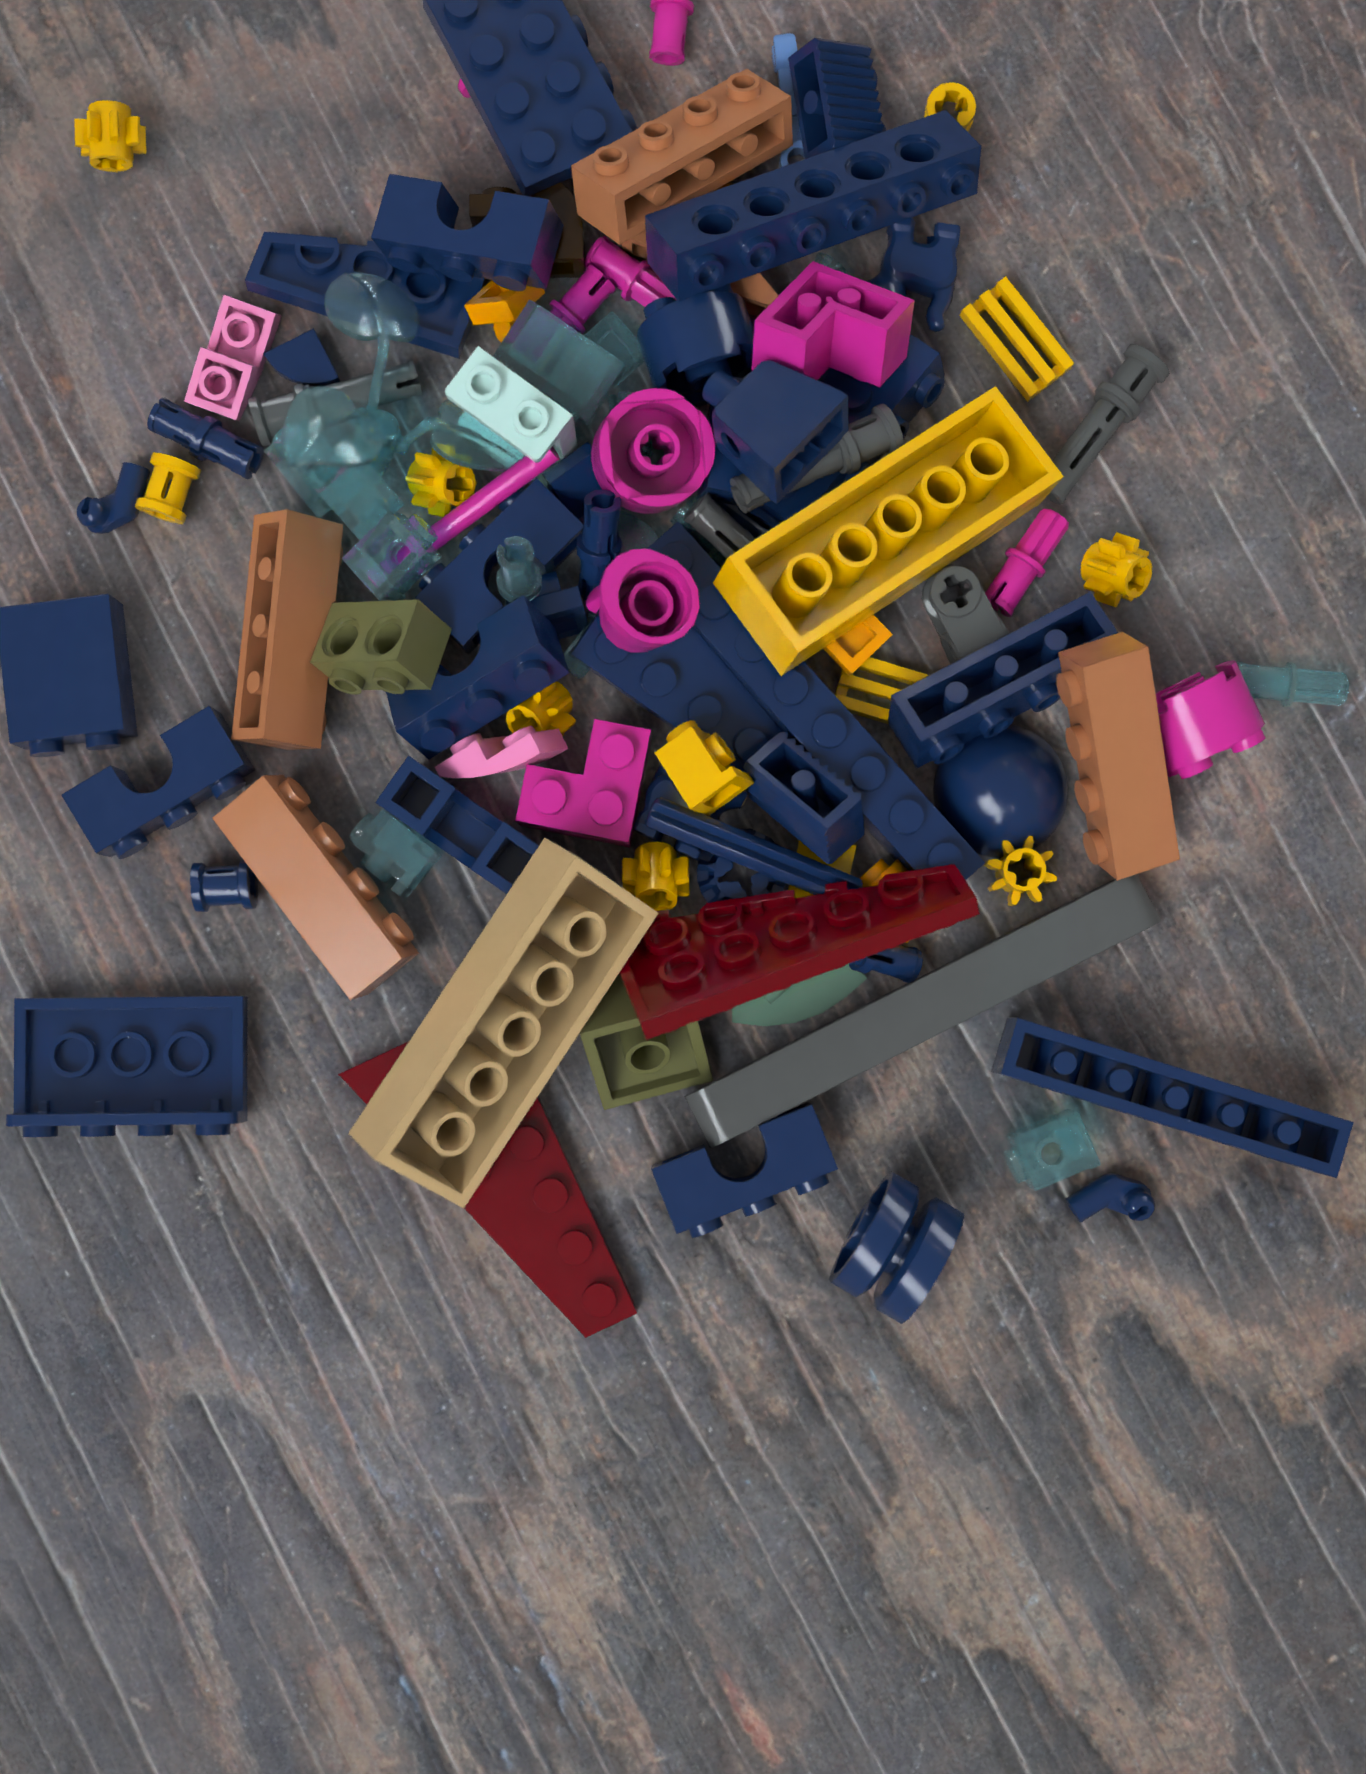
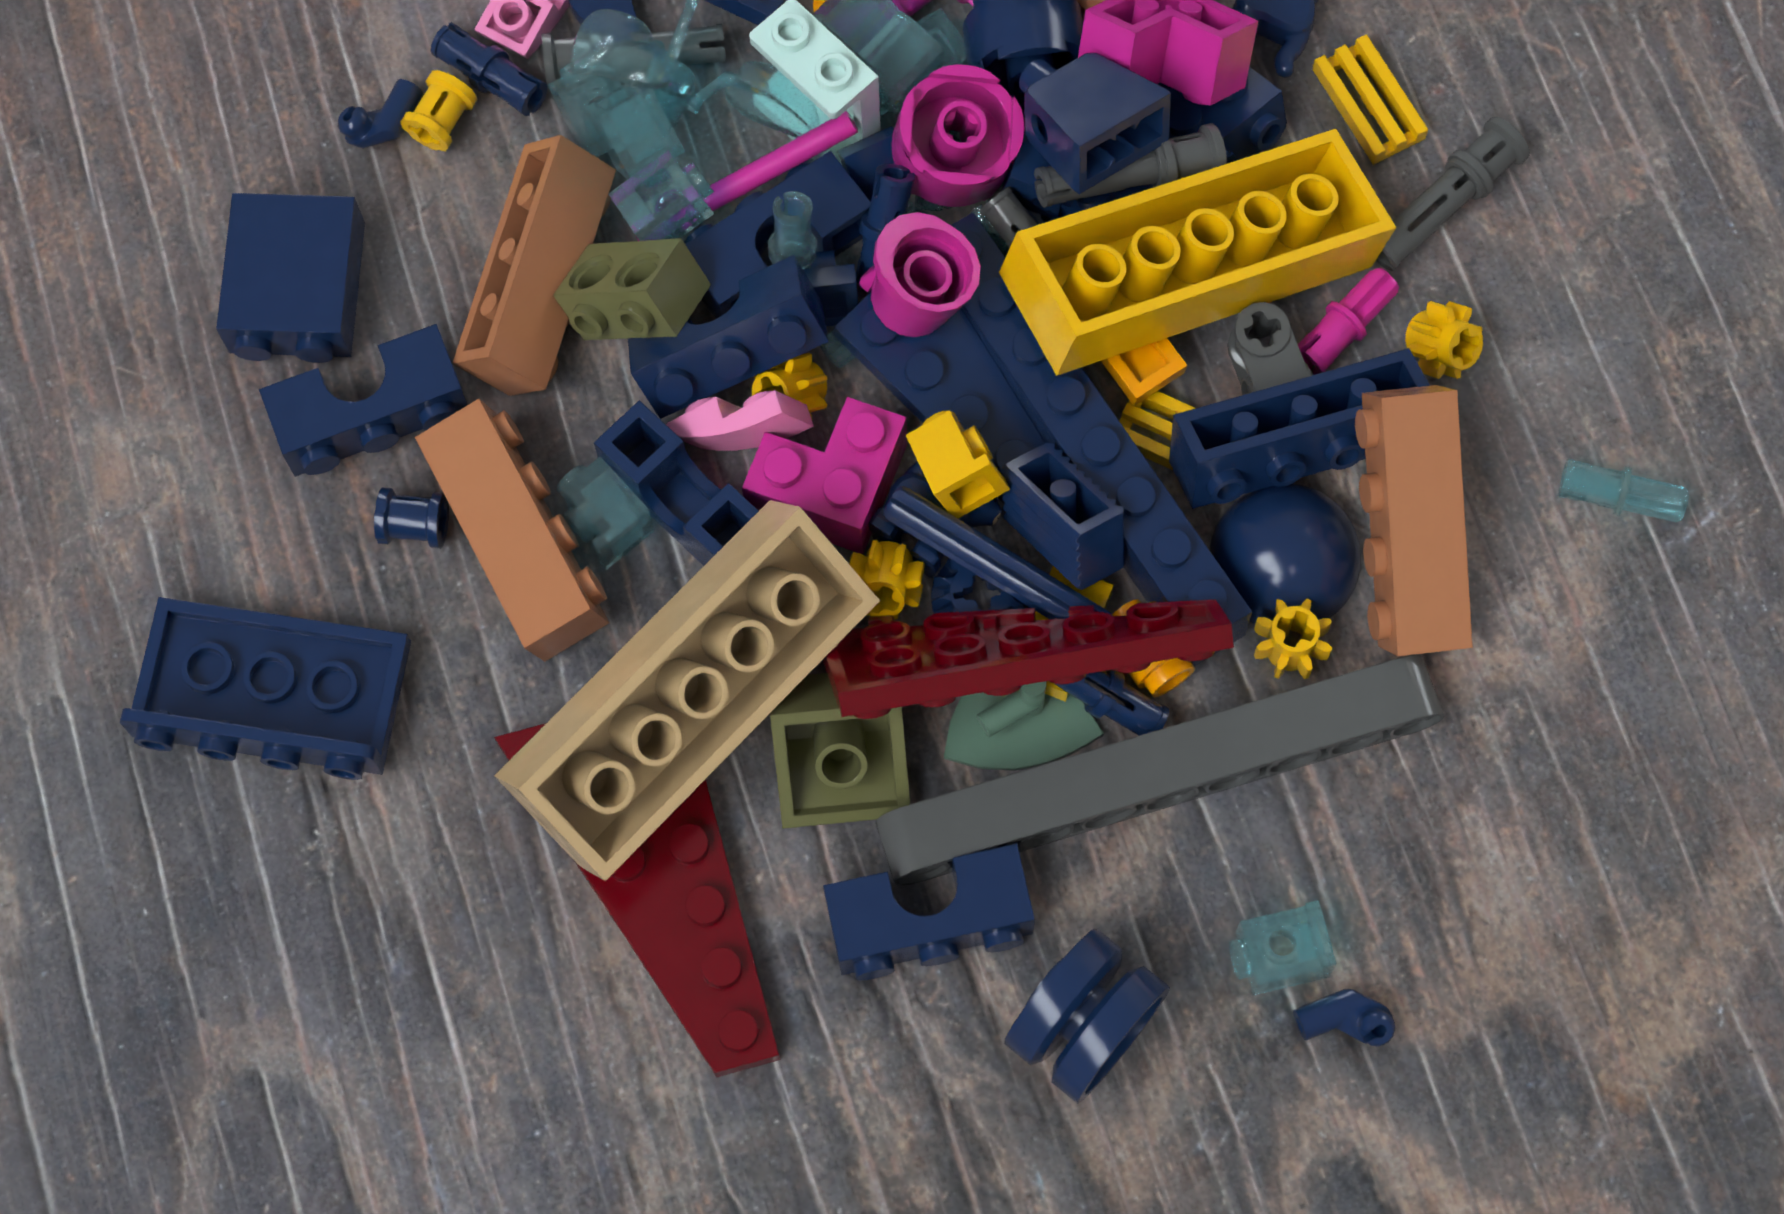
camera: 15 degrees right, 15 degrees down
yellow gear [405,444,477,517] -> none
dark blue brick [991,1018,1354,1178] -> none
dark pink brick [1155,660,1266,779] -> none

